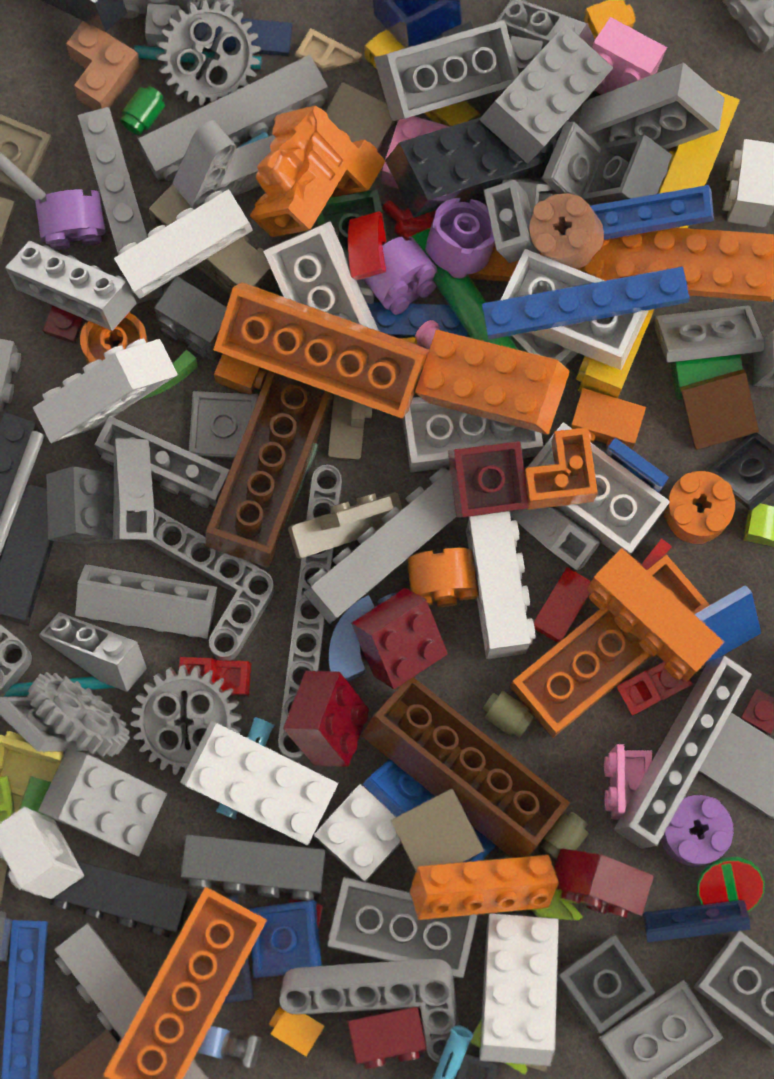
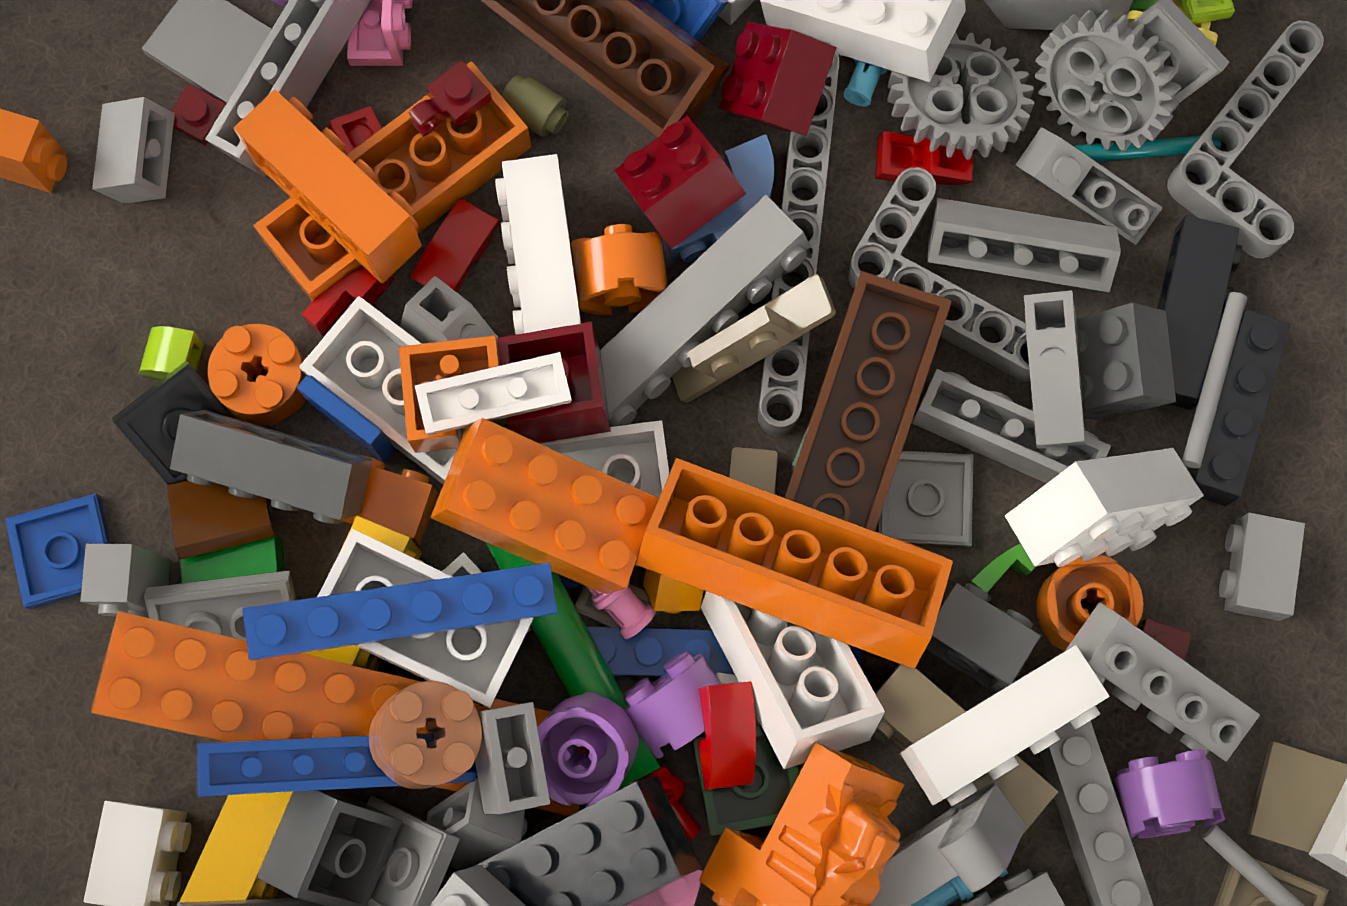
camera: 175 degrees left, 0 degrees up
blue tile [694,585,761,666] -> none
none -> dark grey brick [170,410,372,524]
none -> dark red plate [409,60,492,137]
none -> white plate [415,352,572,436]

